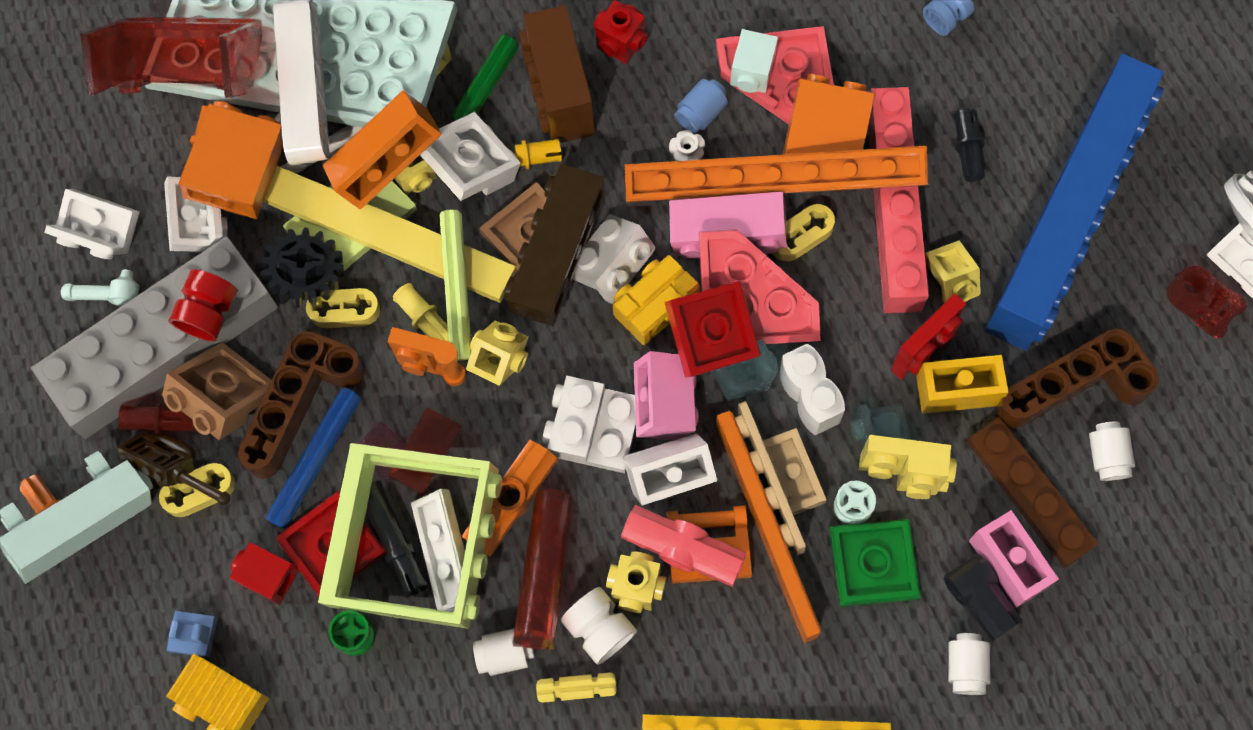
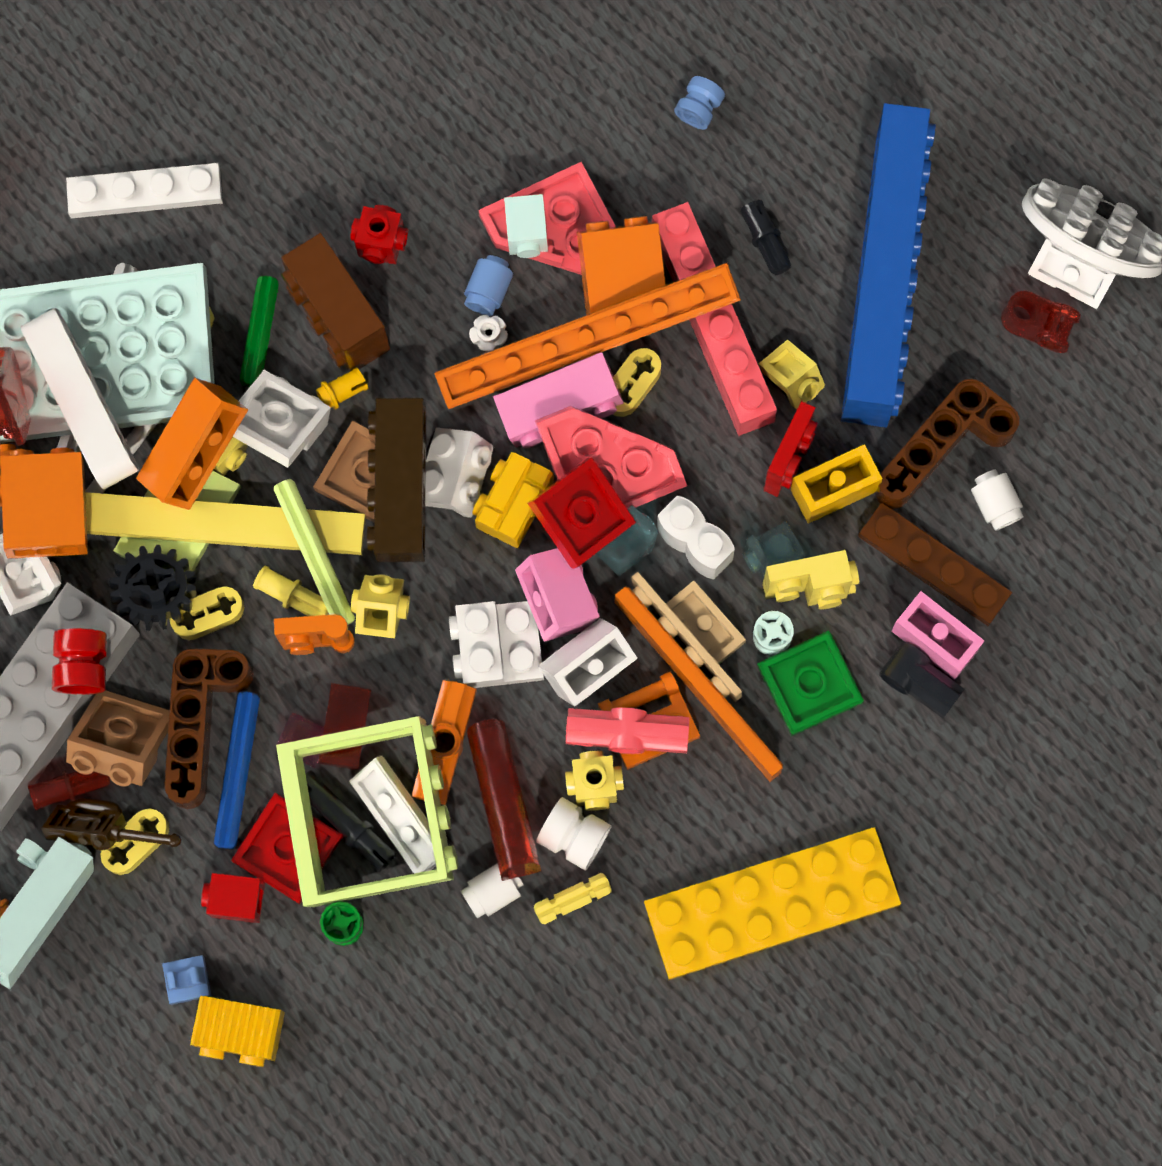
camera: 20 degrees left, 5 degrees up
white brick [948,633,991,695] -> none

